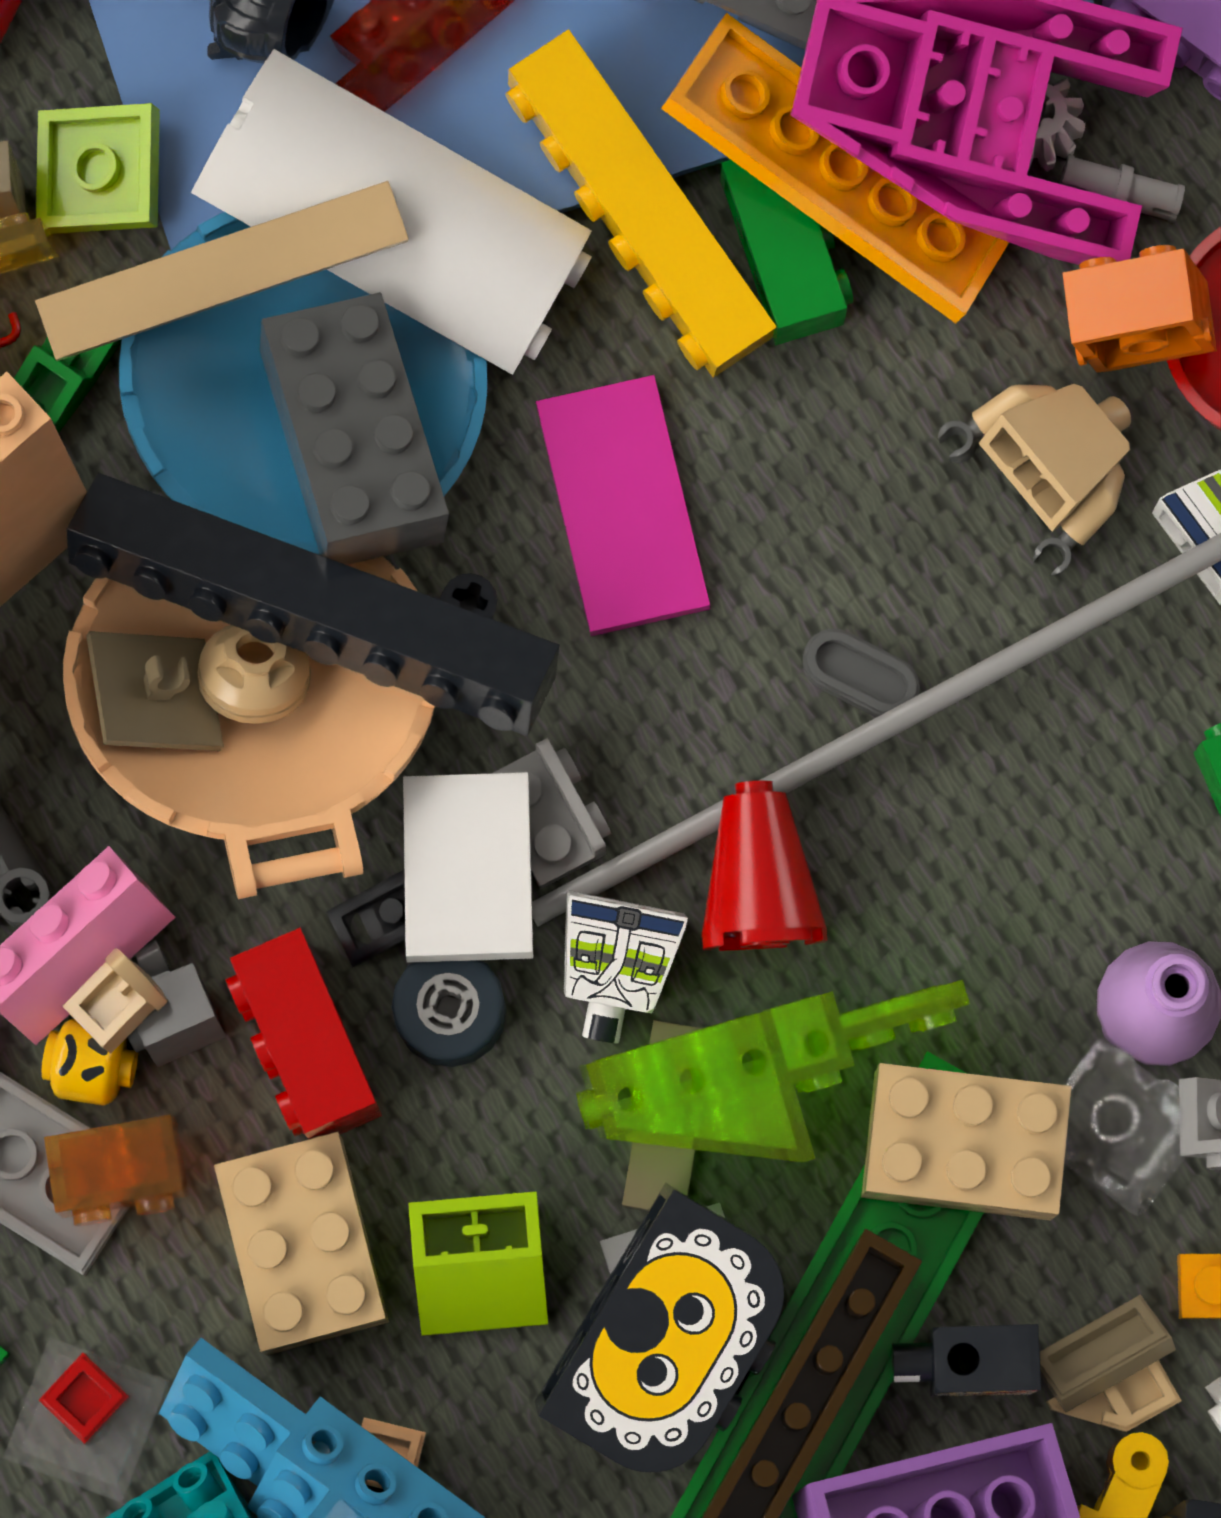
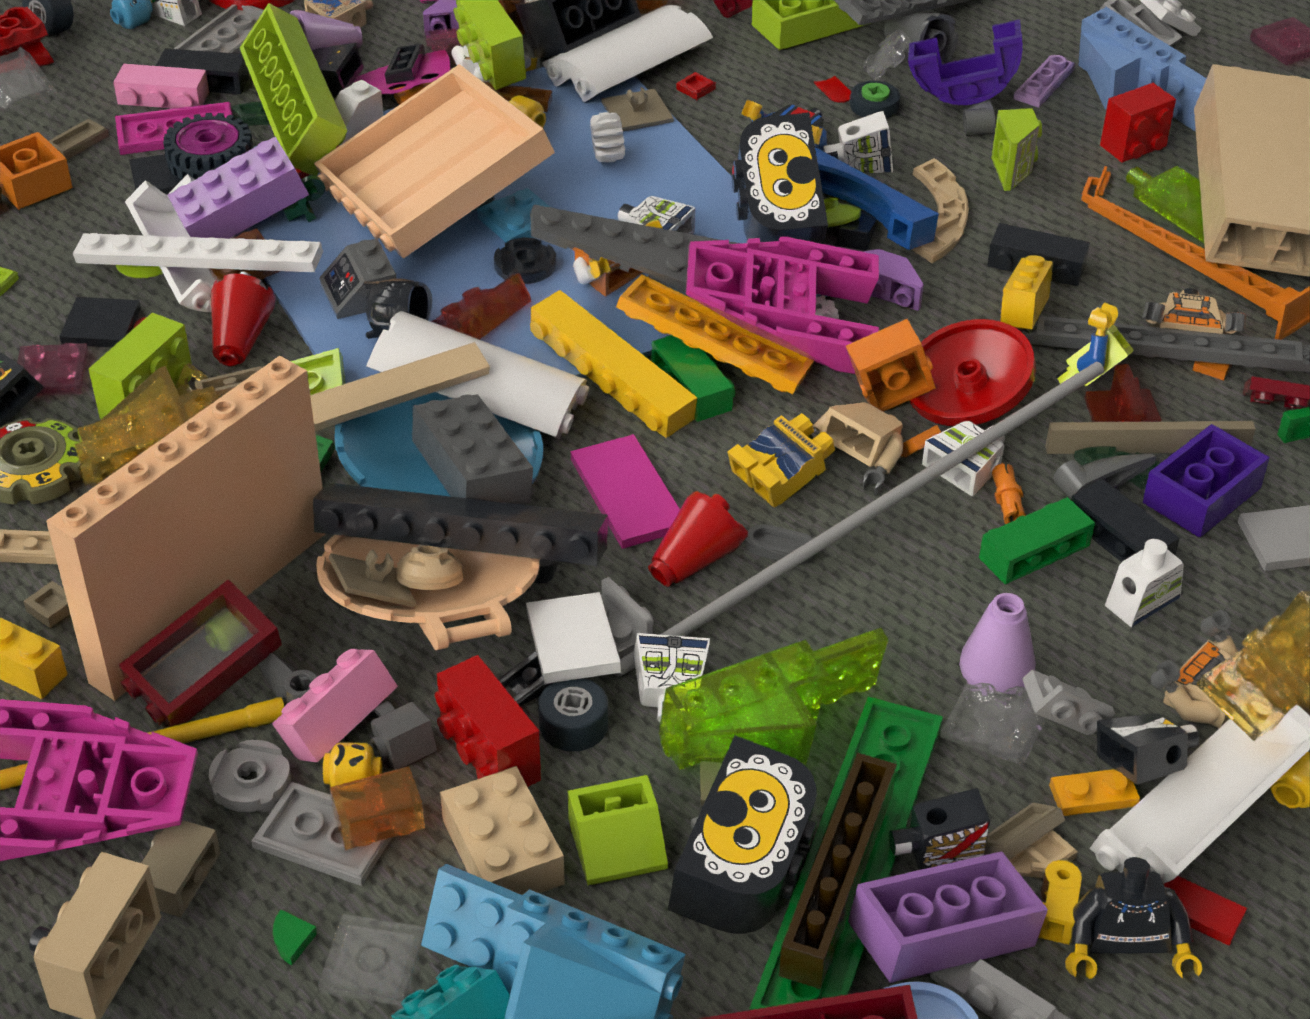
camera: 10 degrees left, 35 degrees down
red tile [38,1353,131,1445] -> none
tan tile [62,948,168,1054] -> none
red cone [701,780,827,951] -> none
tan brick [861,1063,1072,1221] -> none
none -> red cone [648,491,748,587]
none -> yellow hips [727,413,835,508]
none -> orange tile [901,425,941,457]

